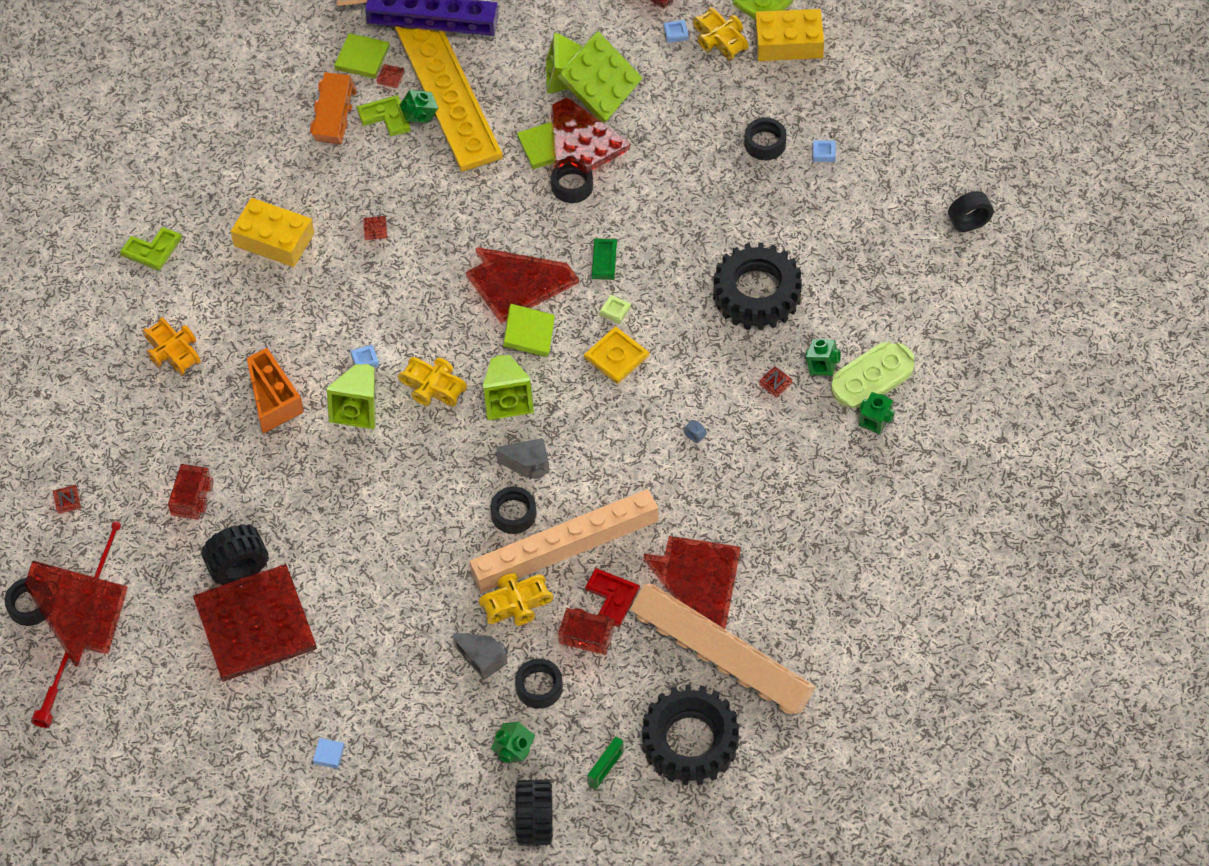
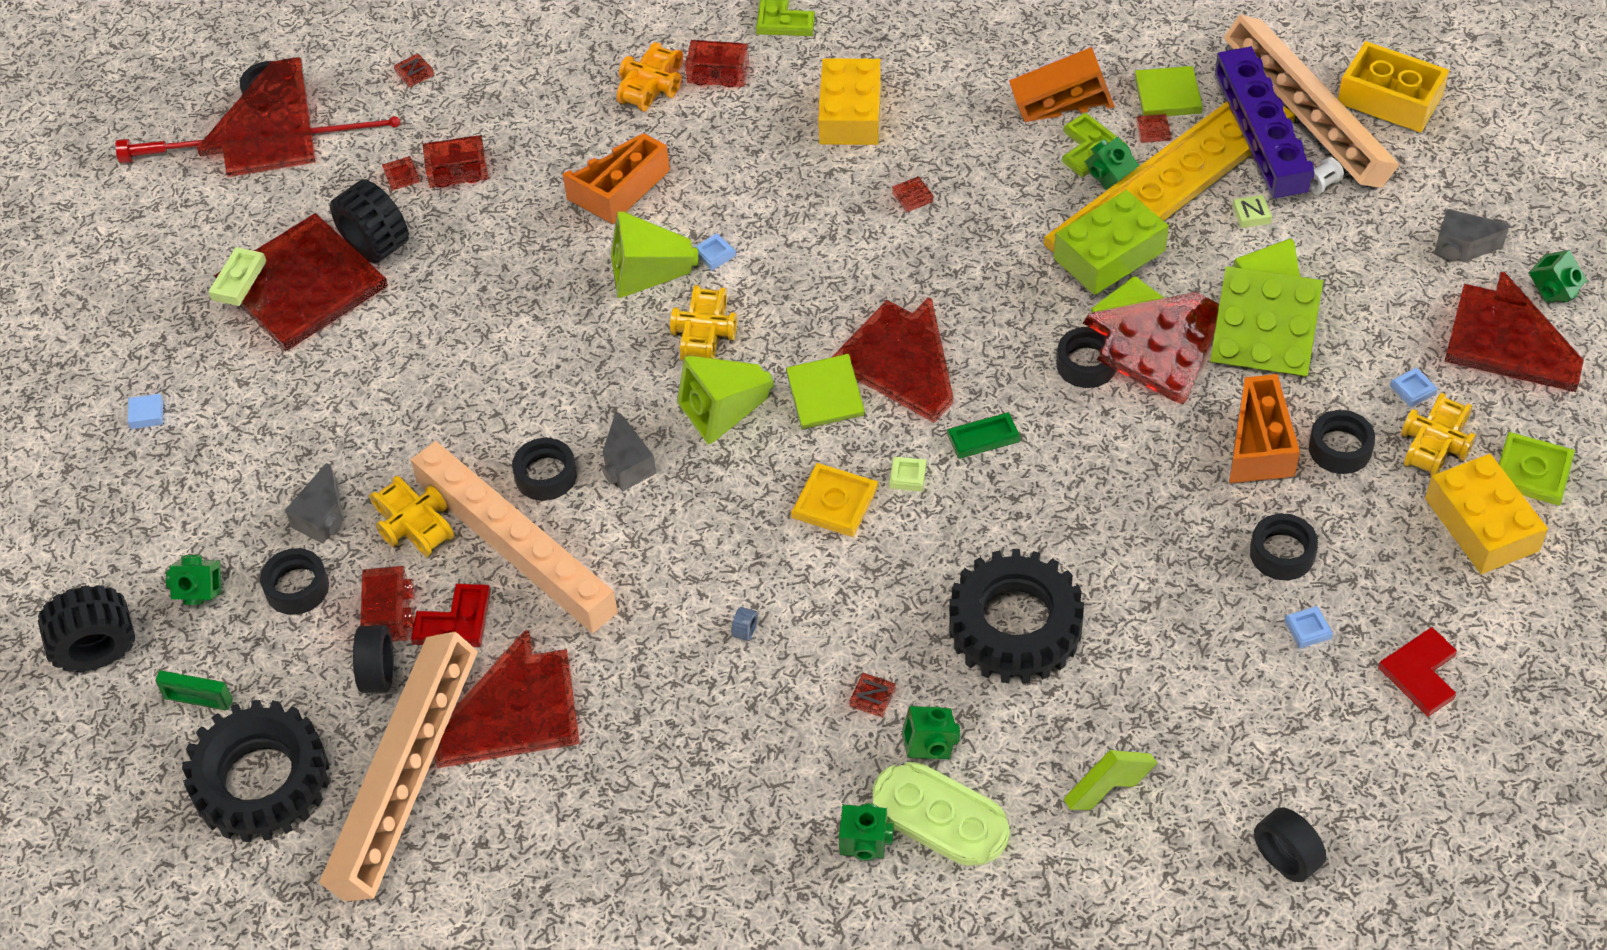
camera: 70 degrees right, 5 degrees down
none -> yellowish green plate [208,247,266,306]
none -> black tyre [353,625,394,693]
none -> clear red tile [382,156,420,191]
none -> clear red brick [685,40,749,88]
none -> lime brick [1053,190,1169,295]
none -> lime tile [1063,750,1158,811]
none -> orange wedge [1229,374,1300,483]
none -> yellowish green tile [1233,195,1272,228]
none -> black tyre [1308,410,1375,474]
none -> red tile [1378,627,1457,717]

